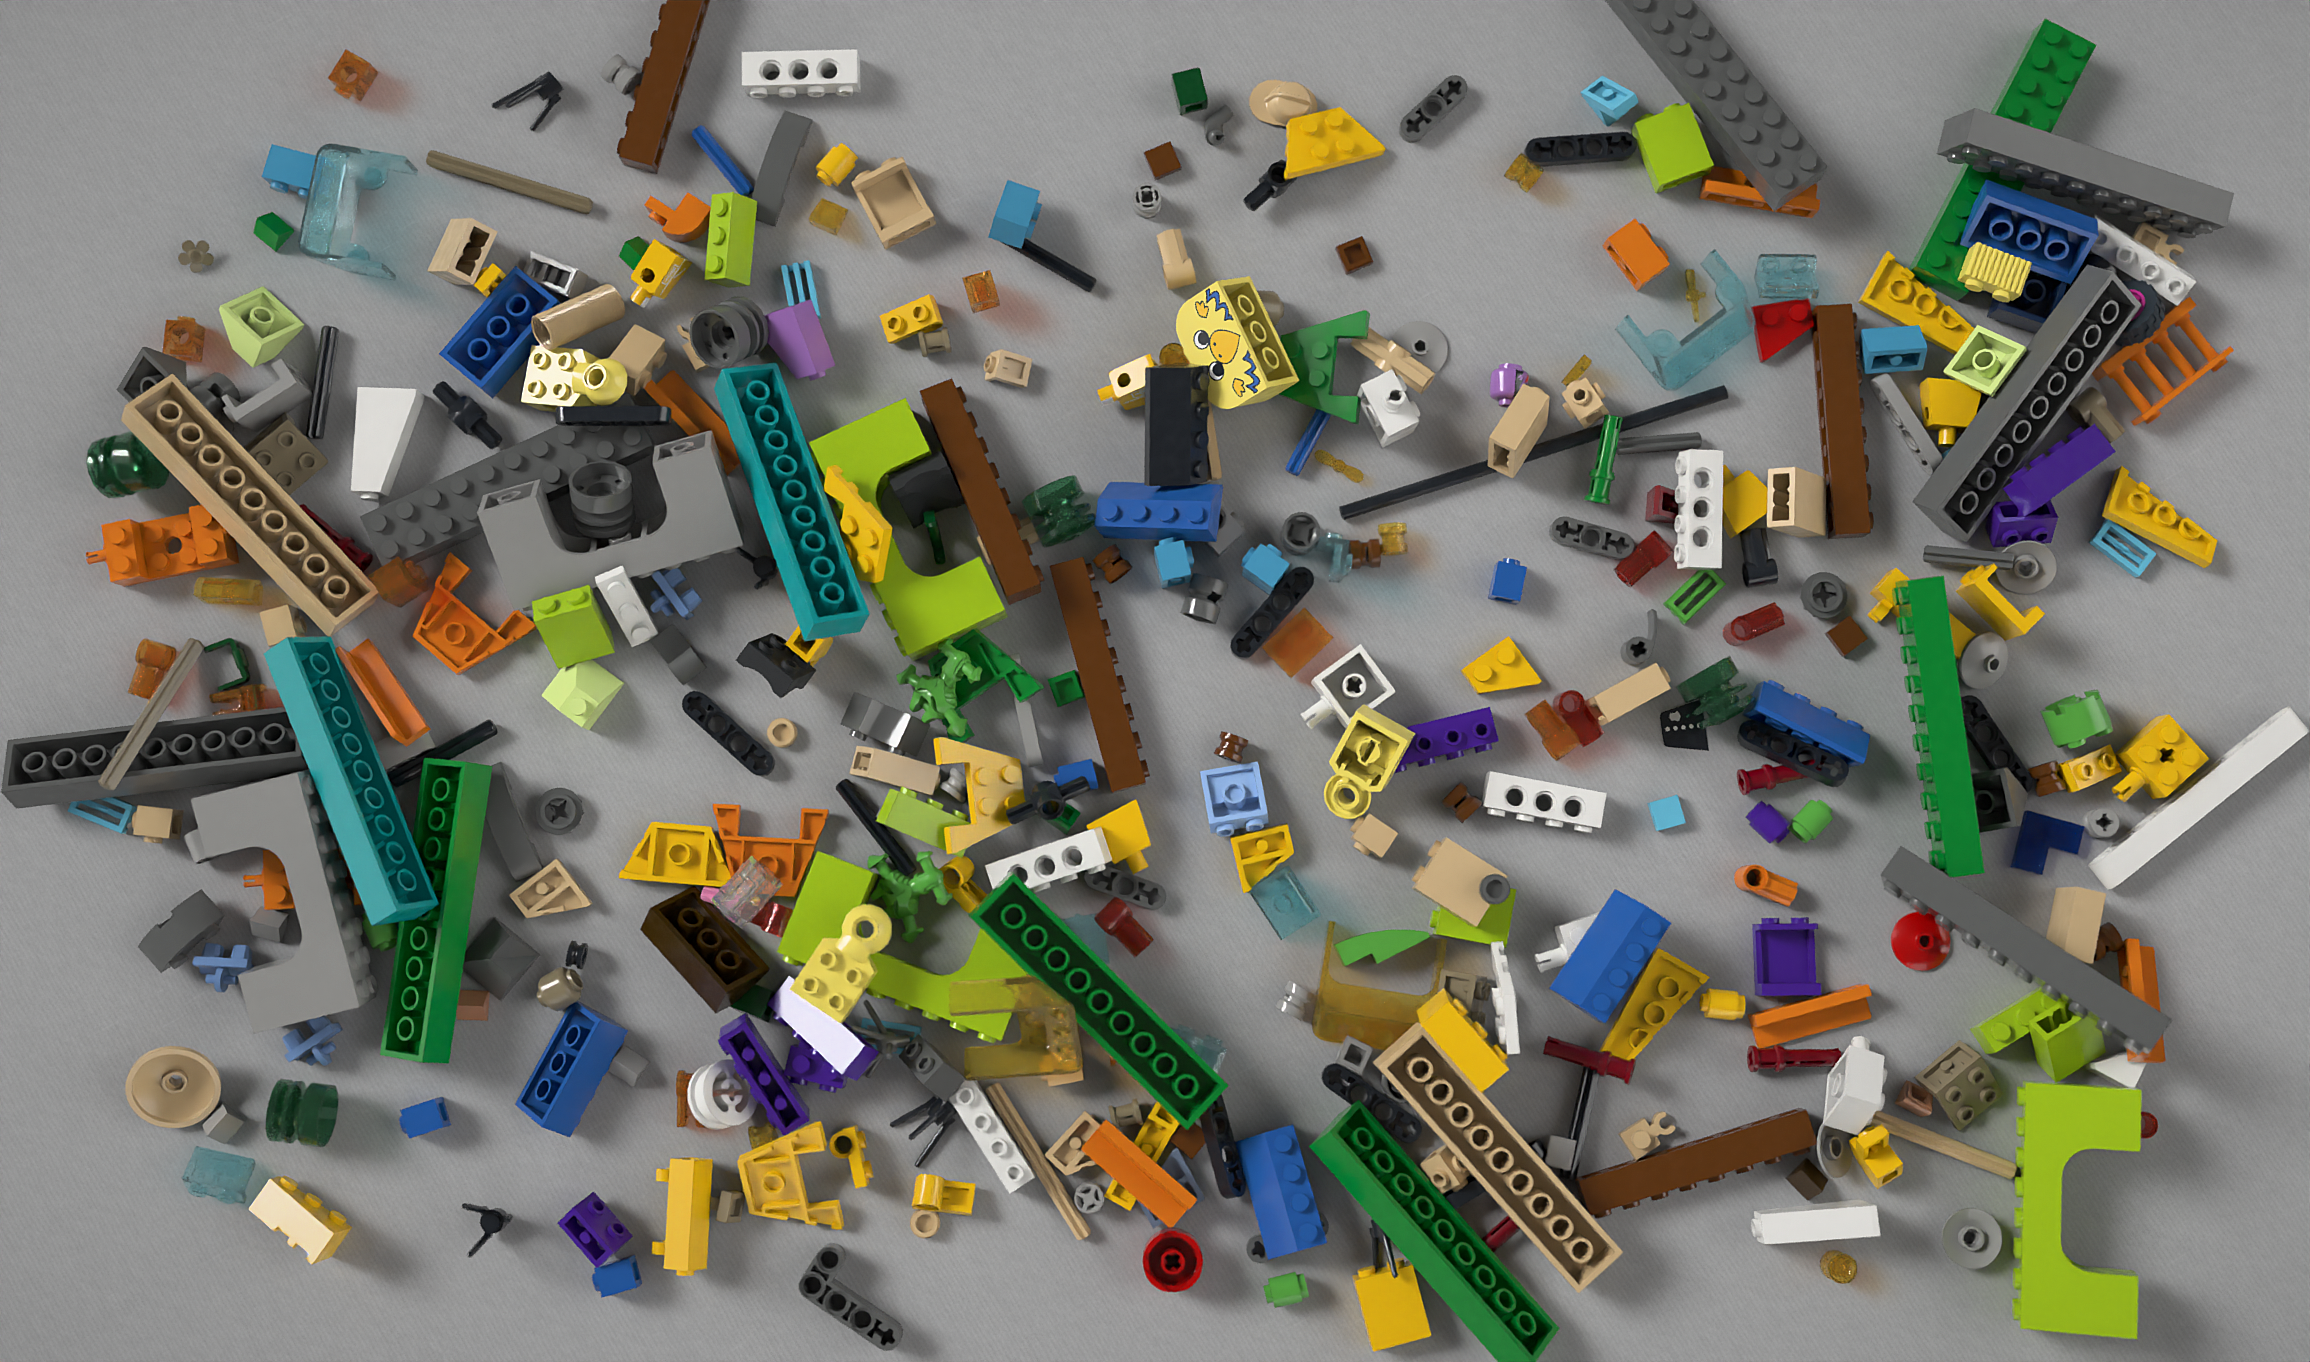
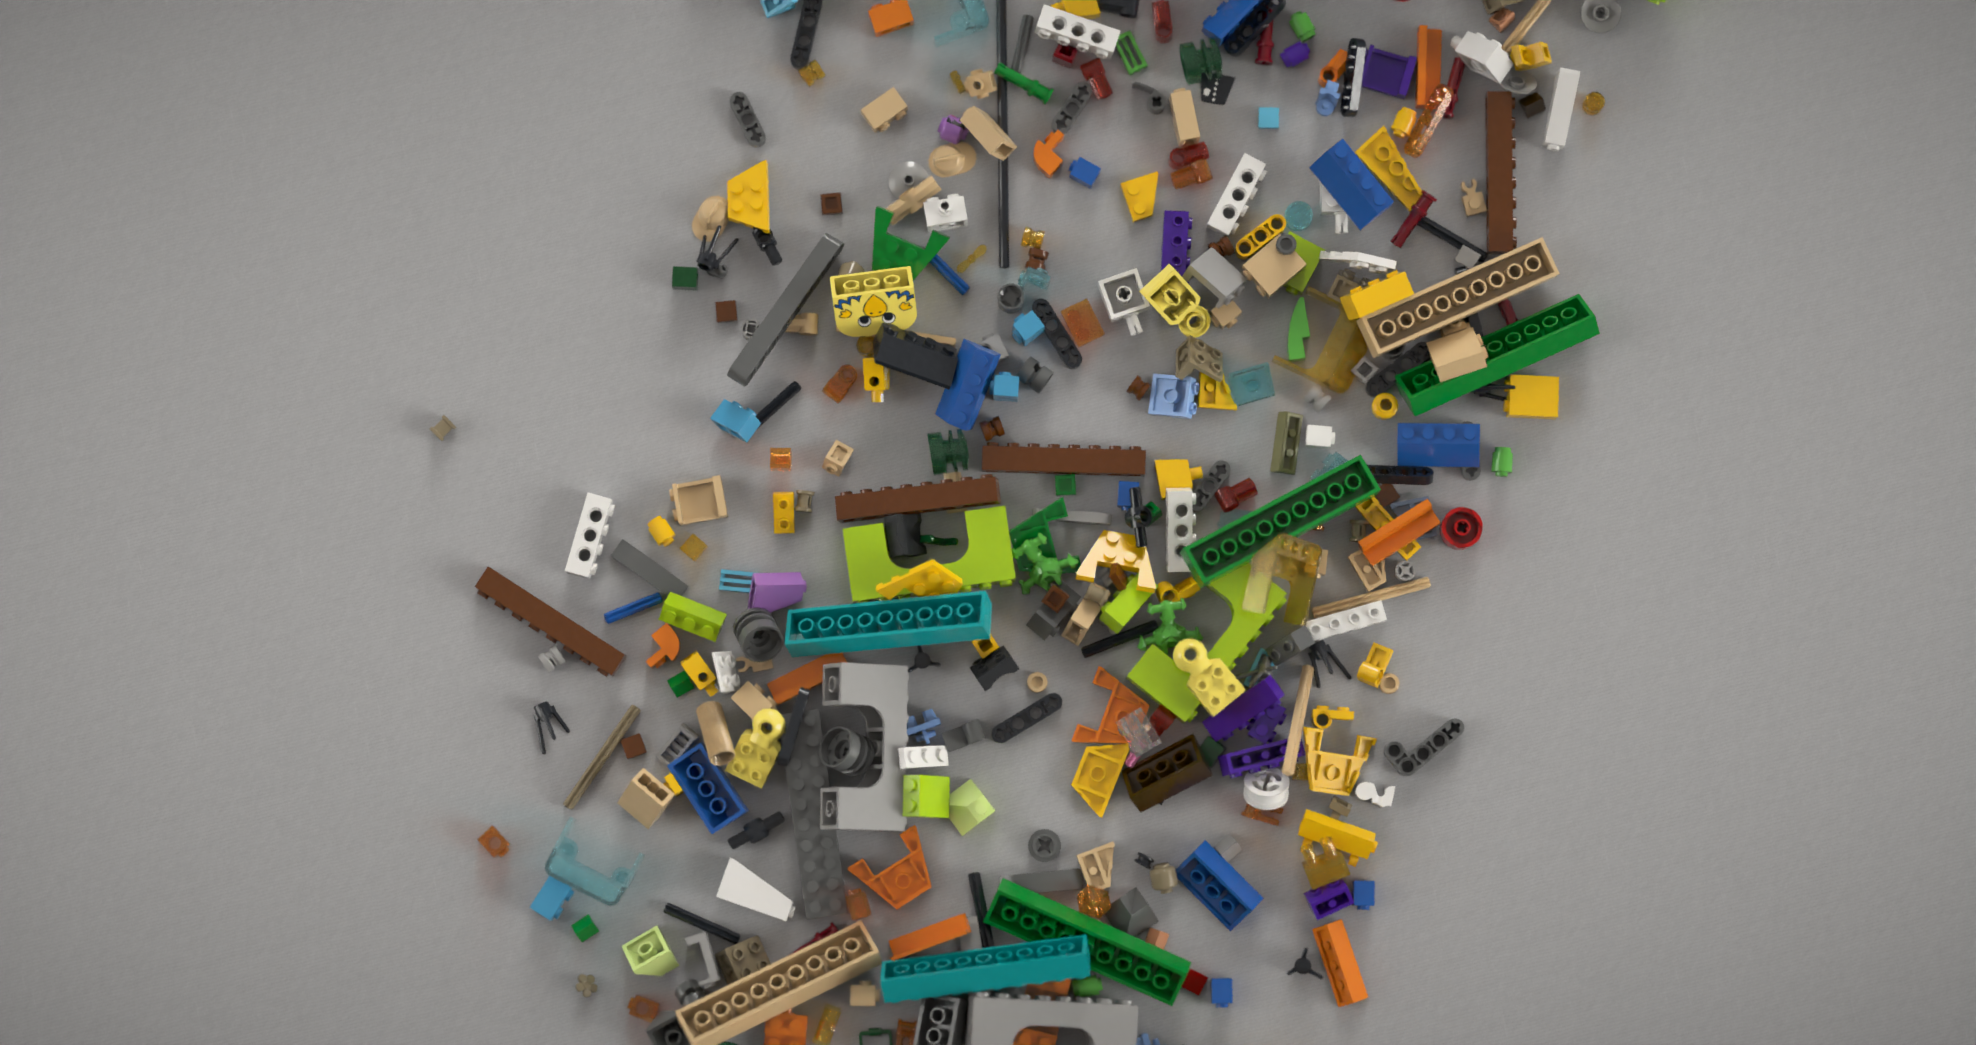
camera: 70 degrees left, 0 degrees up
none -> reddish brown tile [620,733,647,759]
none -> black plant [696,225,739,272]
none -> white hinge [712,651,740,694]
none -> dark grey beam [727,233,844,387]
none -> clear orange piece [822,364,857,404]
none -> tan brick [861,87,908,133]
none -> tan piece [928,142,977,178]
none -> orange brick [1033,130,1064,179]
none -> reddish brown tile [1041,584,1070,613]
none -> clear orange brick [1076,885,1111,919]
none -> dark tan bush [1084,582,1110,607]
none -> reddish brown tile [1109,562,1128,591]
none -> dark tan bracket [1175,335,1223,382]
none -> light grey panel [1182,247,1247,309]
none -> red slope [1182,968,1208,996]
none -> yellow beam [1235,214,1286,260]
none -> olive slope [1270,411,1303,475]
none -> tan axle [1282,665,1314,776]
none -> clear light blue wheel [1284,201,1313,231]
none -> clear yellow brick [1300,836,1351,890]
none -> white brick [1305,425,1335,449]
none -> orange panel [1312,919,1368,1007]
none -> medium blue hips [1315,80,1340,117]
none -> black beam [1340,38,1366,117]
none -> white leg [1355,782,1396,808]
none -> yellow head [1371,392,1399,420]
none -> clear orange beam [1404,84,1453,158]
none -> tan brick [1426,327,1488,382]

